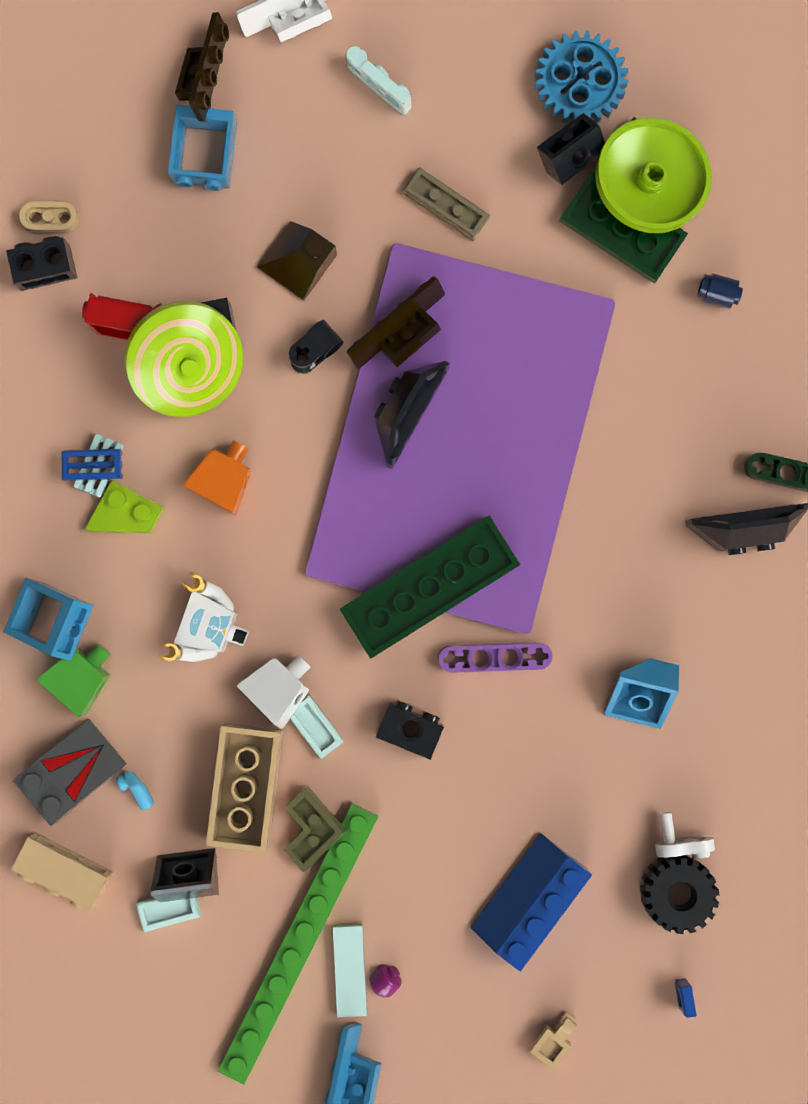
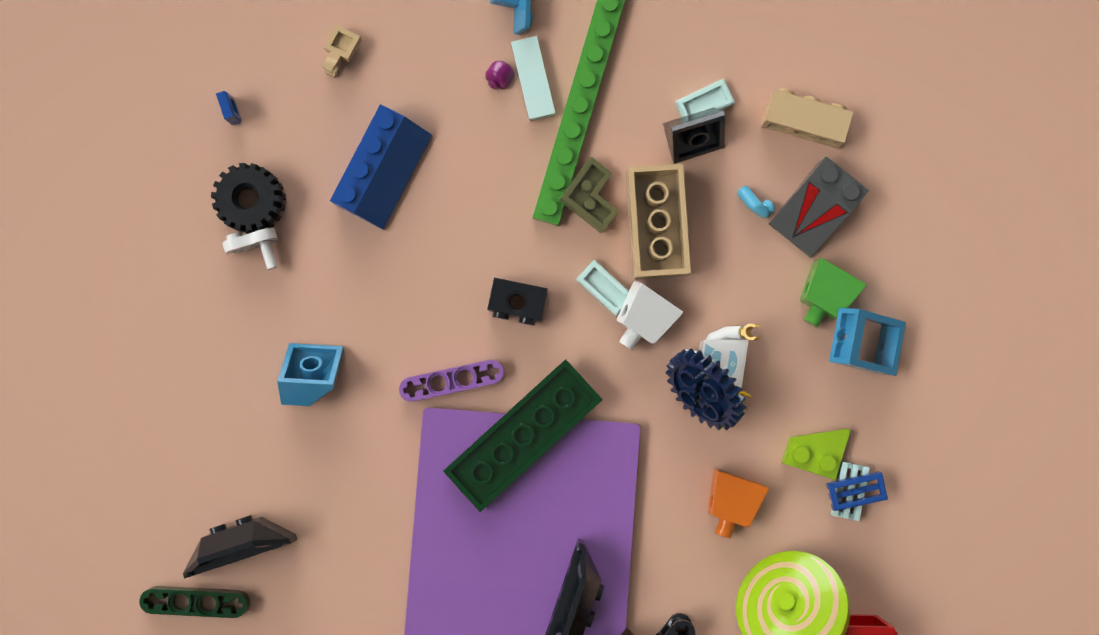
camera: 165 degrees right, 0 degrees up
none -> dark blue gear [666,348,746,430]

